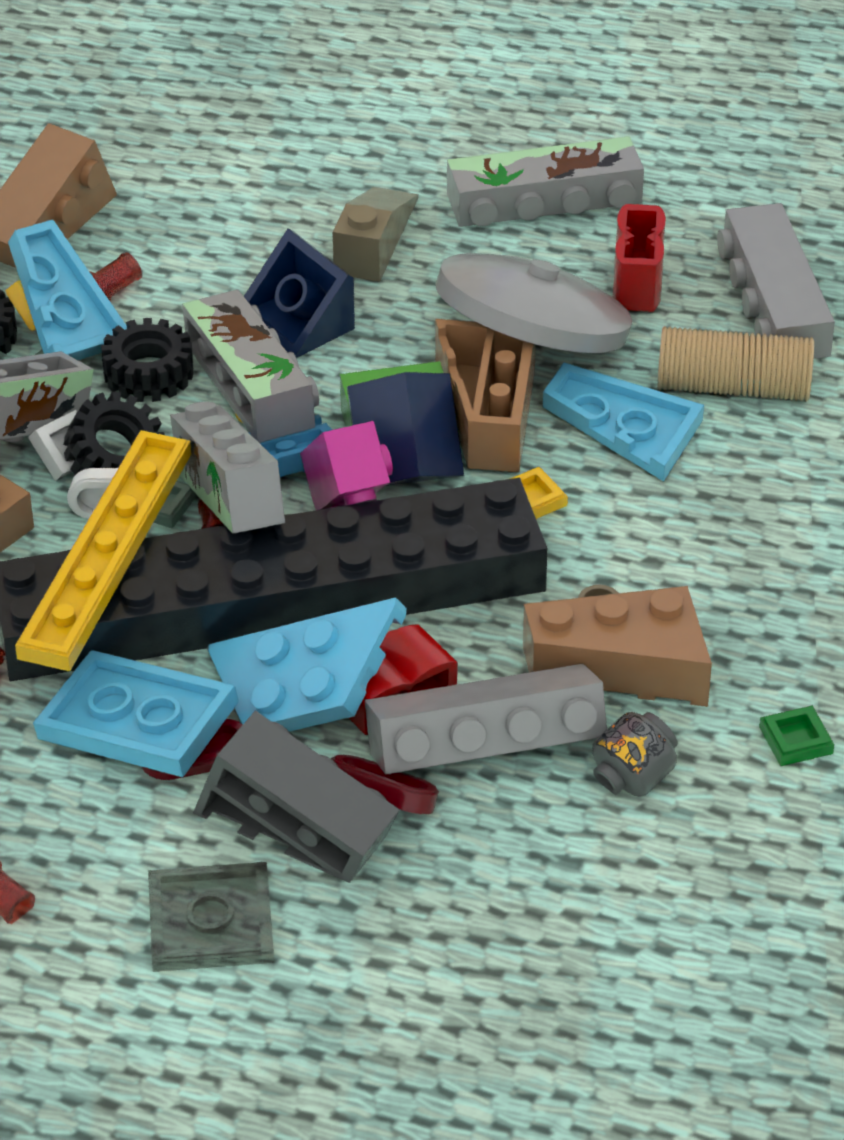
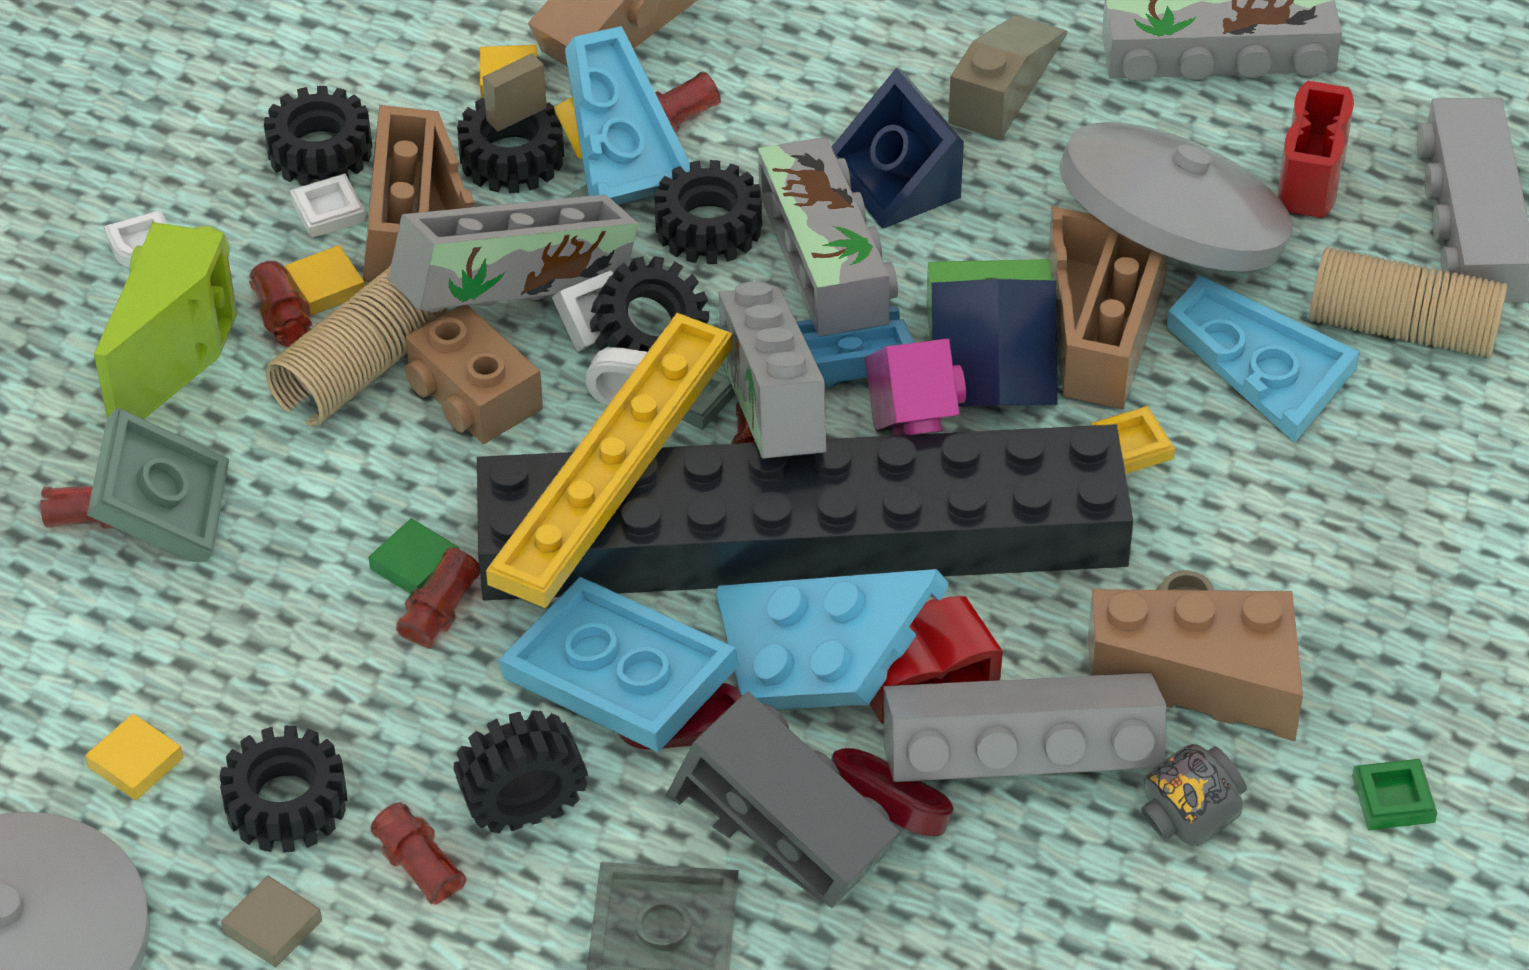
camera: 10 degrees right, 5 degrees up
none -> black tyre [453,710,588,834]

